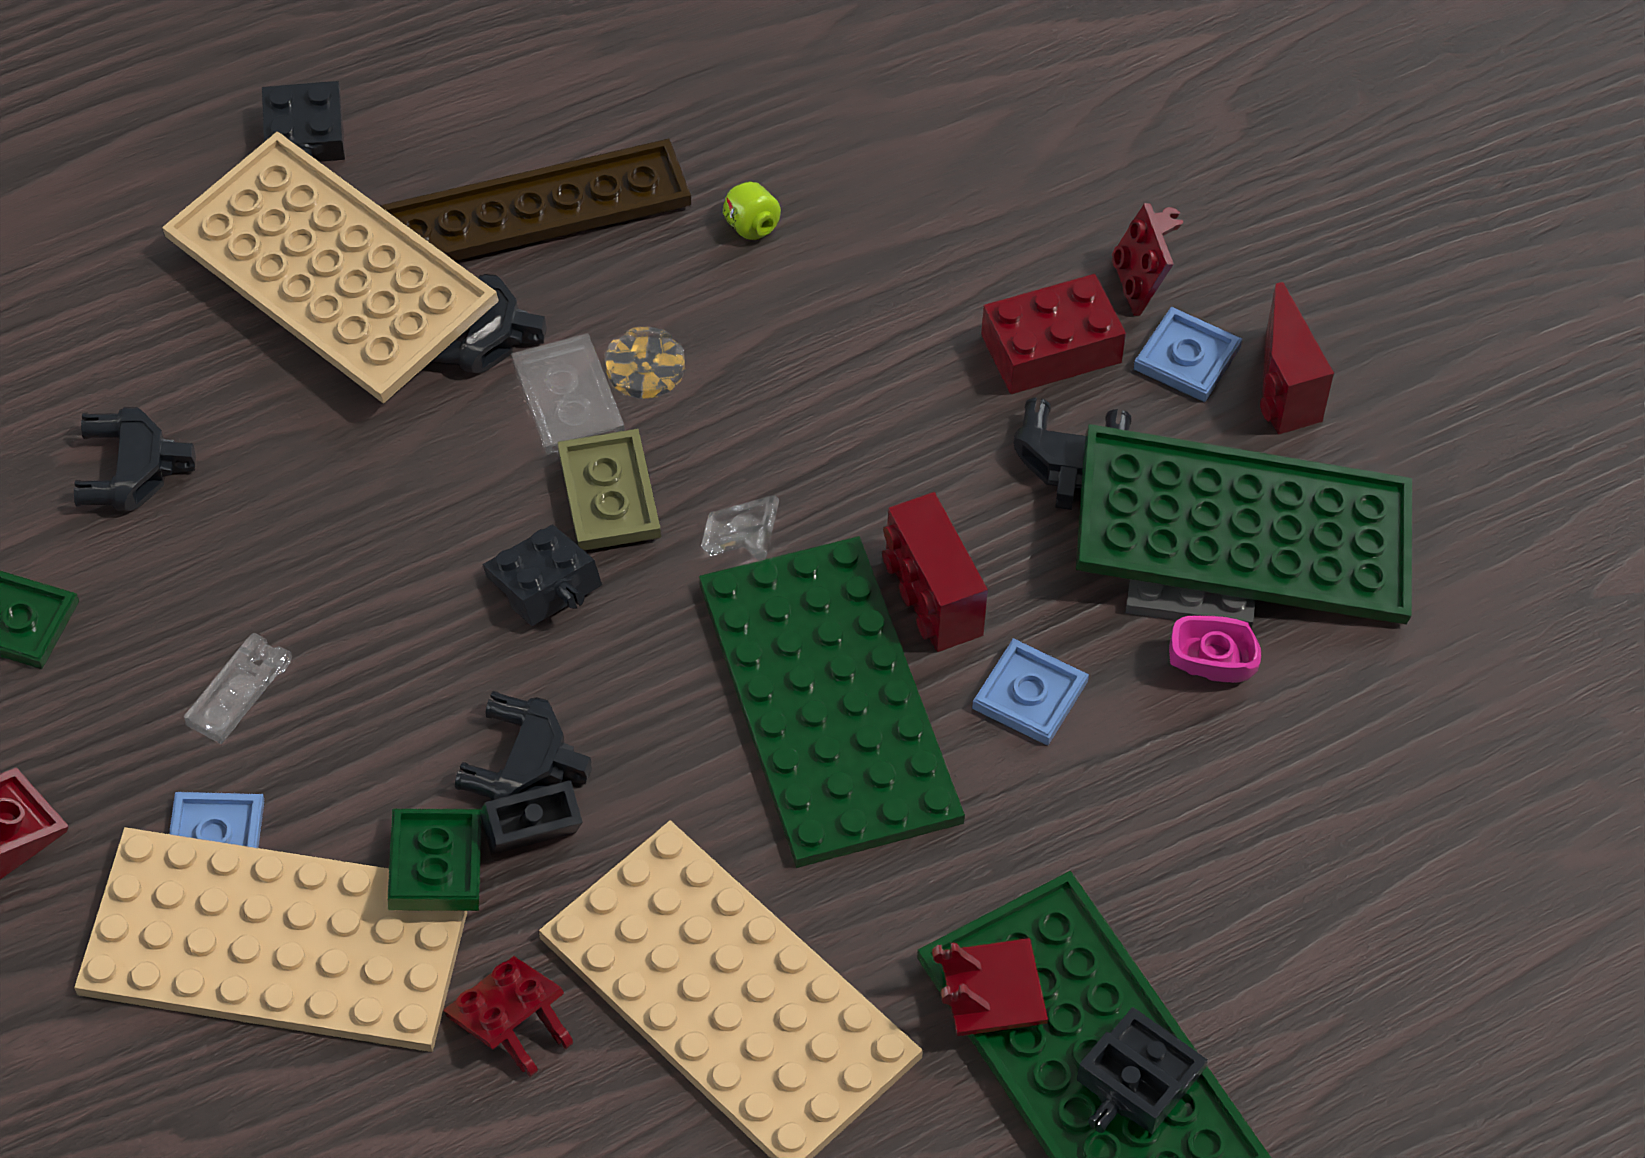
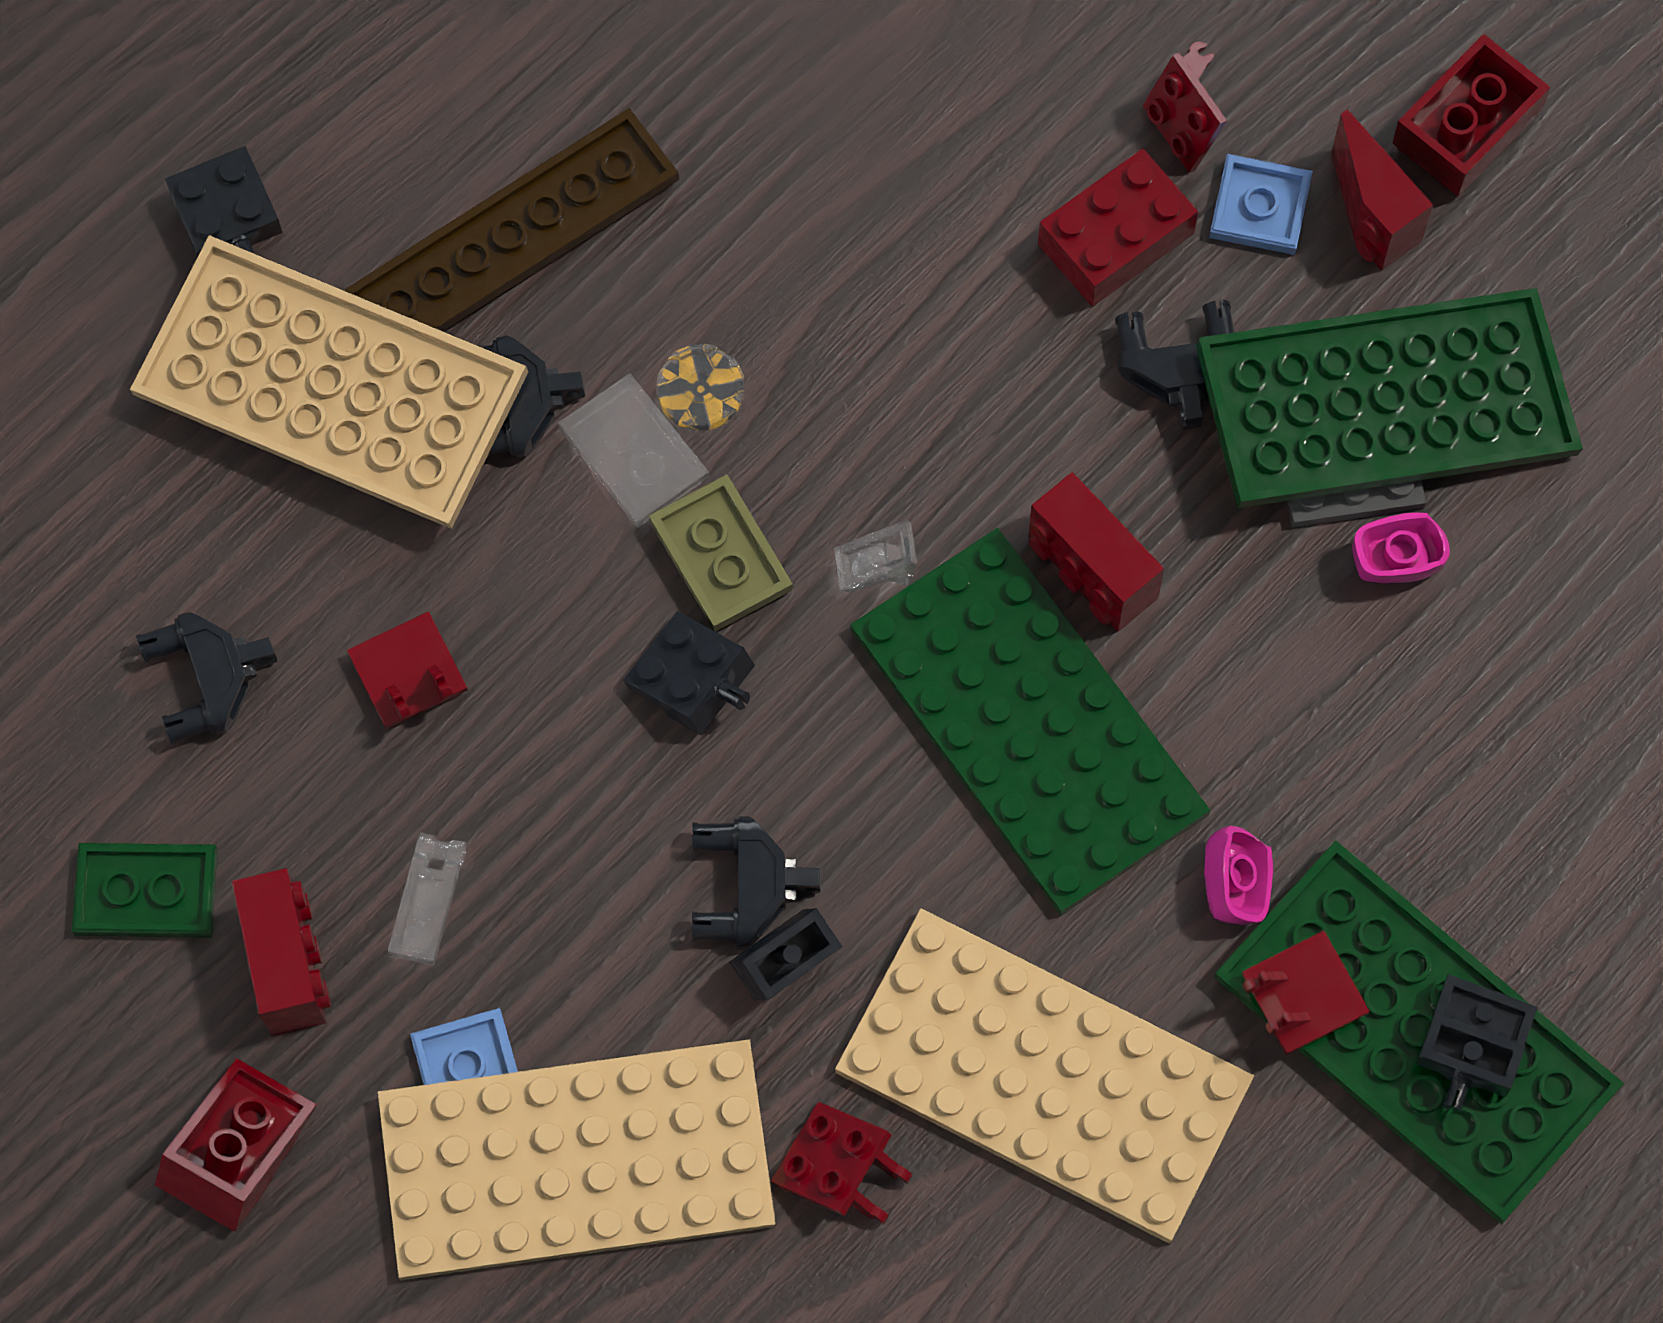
camera: 15 degrees left, 15 degrees up
dark green tile [387,809,481,911] -> none
lime head [723,182,781,240] -> none
medium blue tile [972,638,1089,746] -> none
none -> dark red brick [232,868,331,1036]
none -> dark red plate [347,611,468,729]
none -> dark pink piece [1204,826,1273,926]
none -> dark red brick [1392,33,1551,197]

